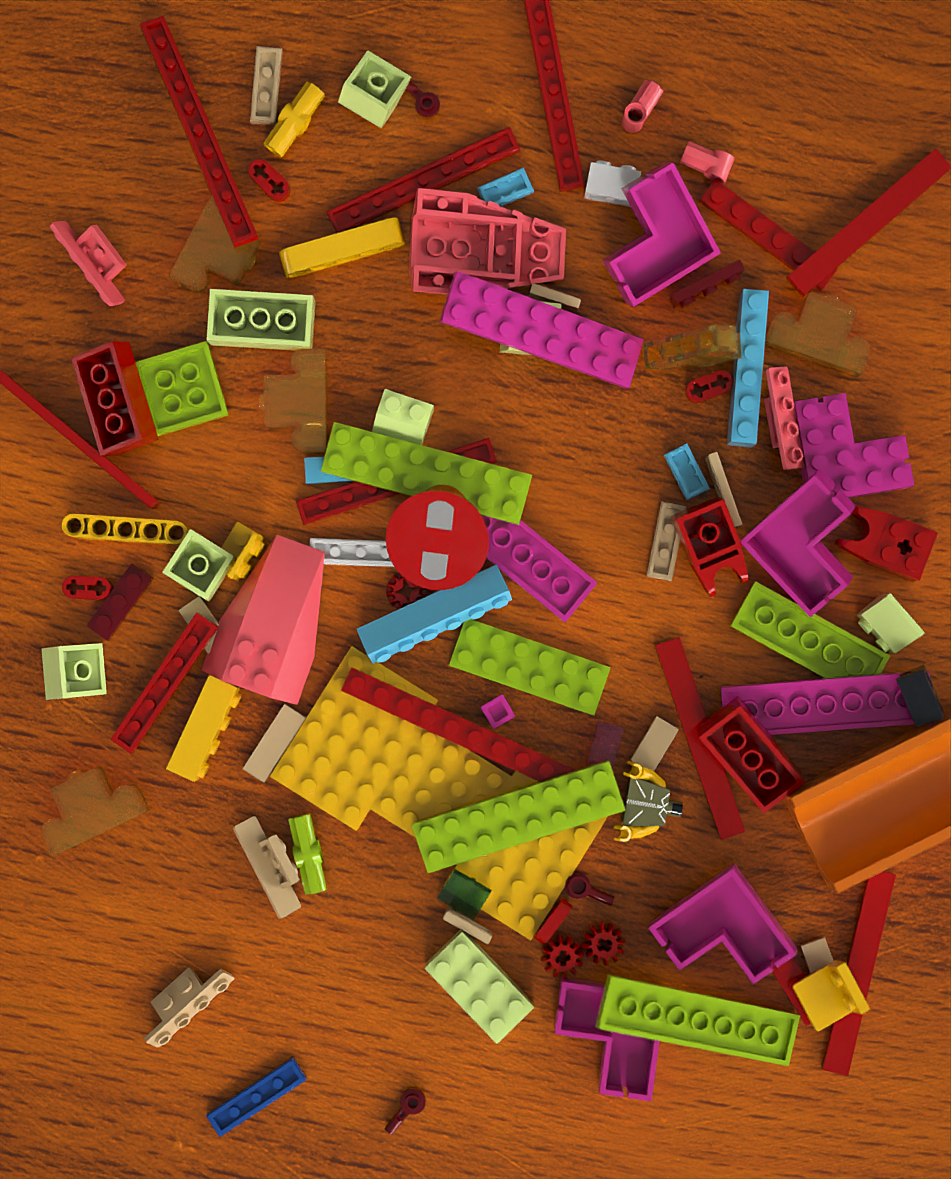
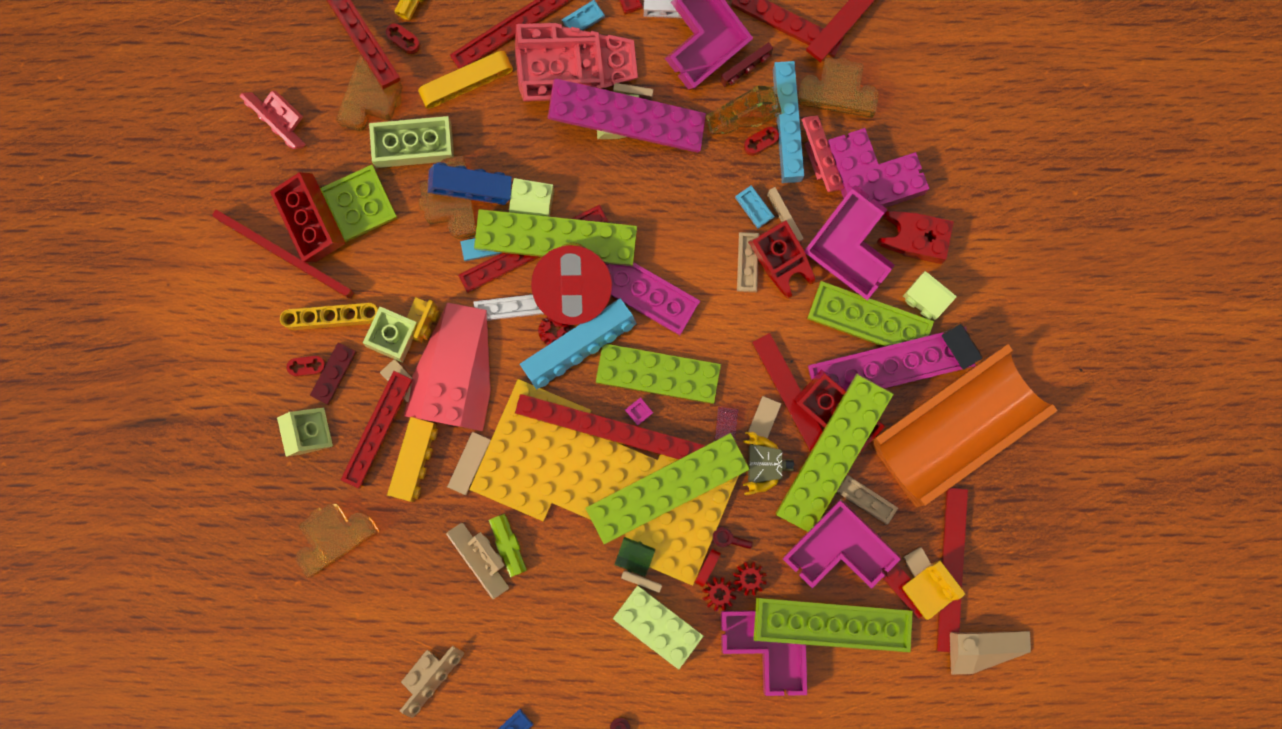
camera: 10 degrees left, 5 degrees down
none -> blue brick [427,162,512,205]
none -> lime plate [776,374,894,532]
none -> tan tile [837,475,898,525]
none -> tan wedge [950,631,1031,675]

